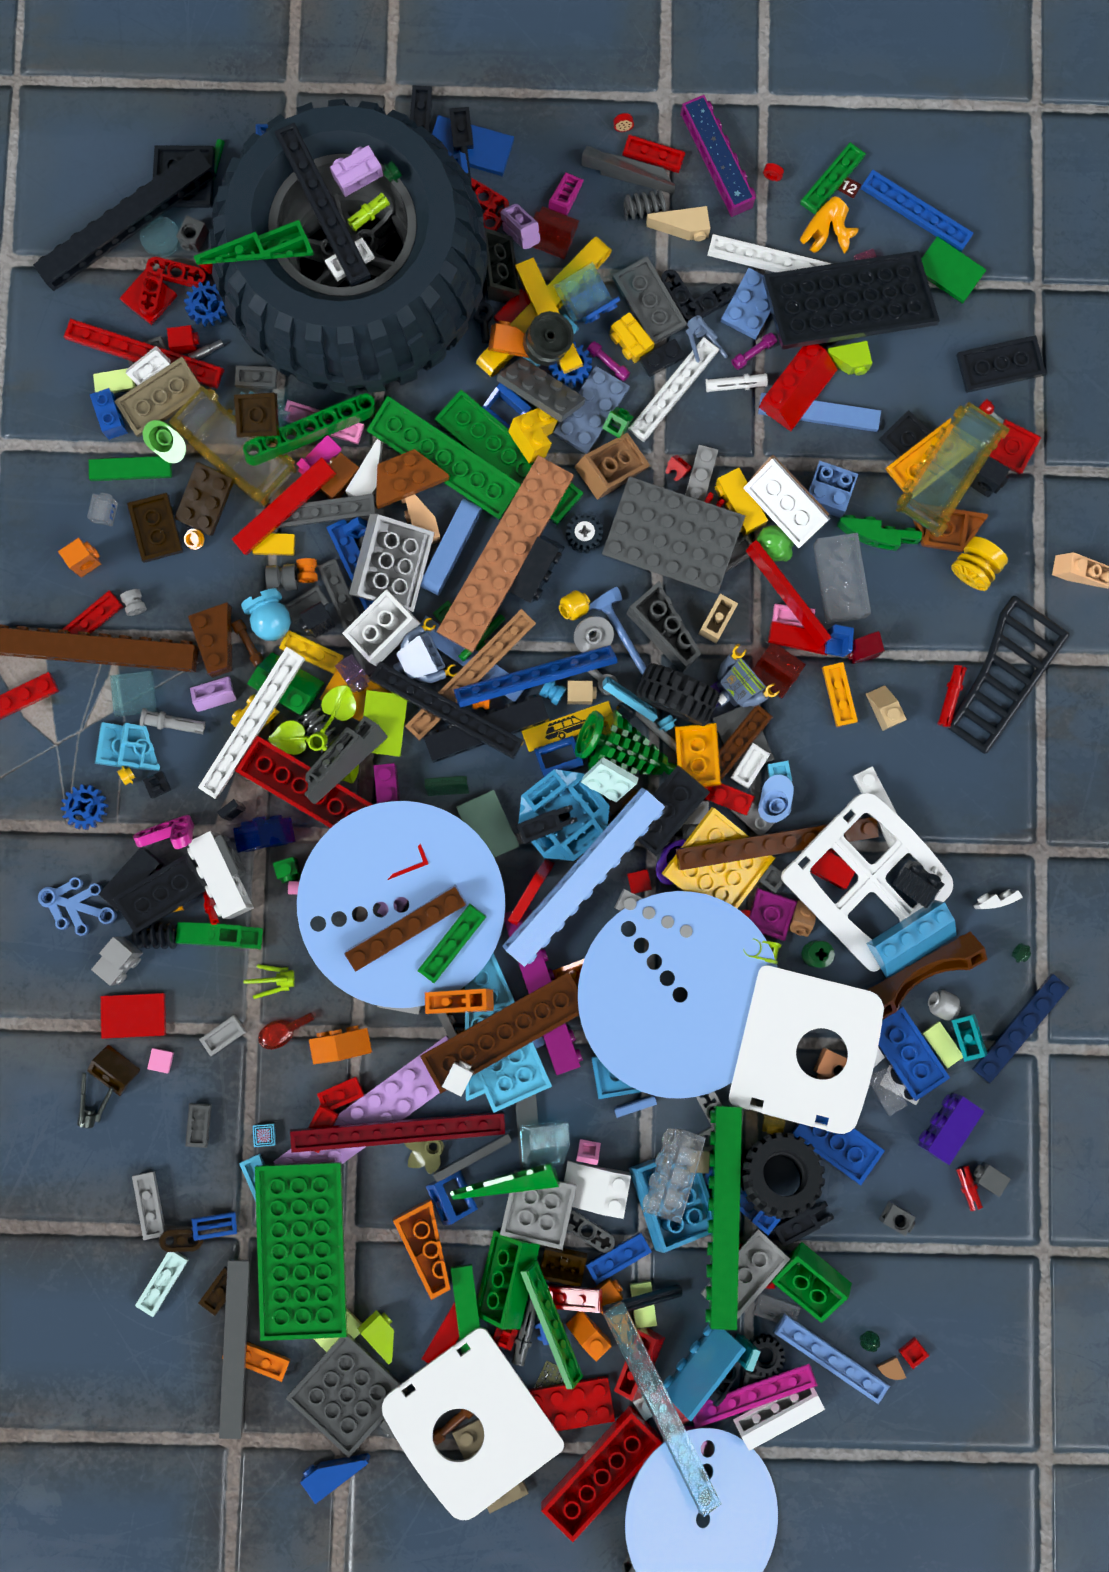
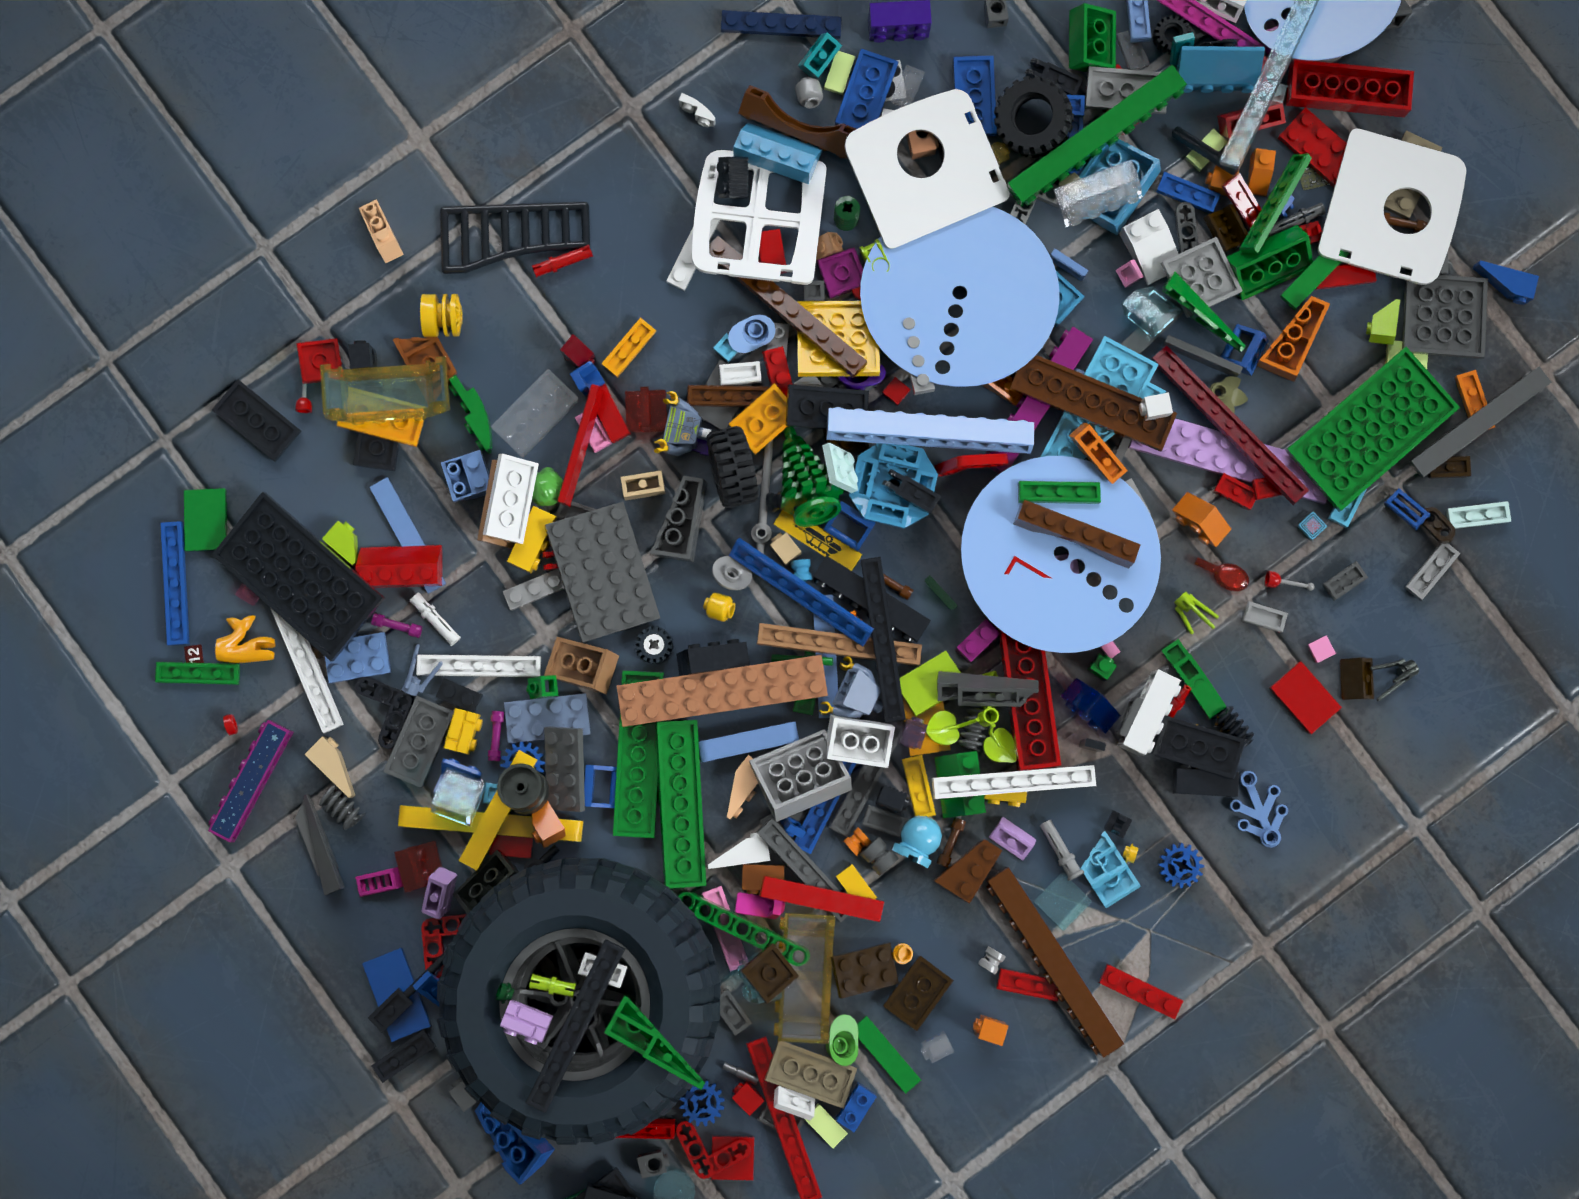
camera: 130 degrees left, 0 degrees up
light grey brick [91,937,143,986] -> none
dark pink beam [133,815,194,849] -> none
dark orange wing [376,449,449,509] -> none
sand green tile [456,790,520,858] -> none
yellow brick [508,408,558,464] -> none
medium blue piece [589,587,646,675] -> none
medium azure tile [603,677,658,722] -> none
tile [613,113,634,132] -> none
red tile [622,135,685,173] -> none
medium azure plate [657,714,677,732] -> none
red tile [665,455,692,481] -> none
tan slope [866,686,907,731] -> none
clear green plate [1012,943,1031,963] -> none
none -> reddish brown bar [884,574,914,600]
none -> hinge [1264,571,1315,591]

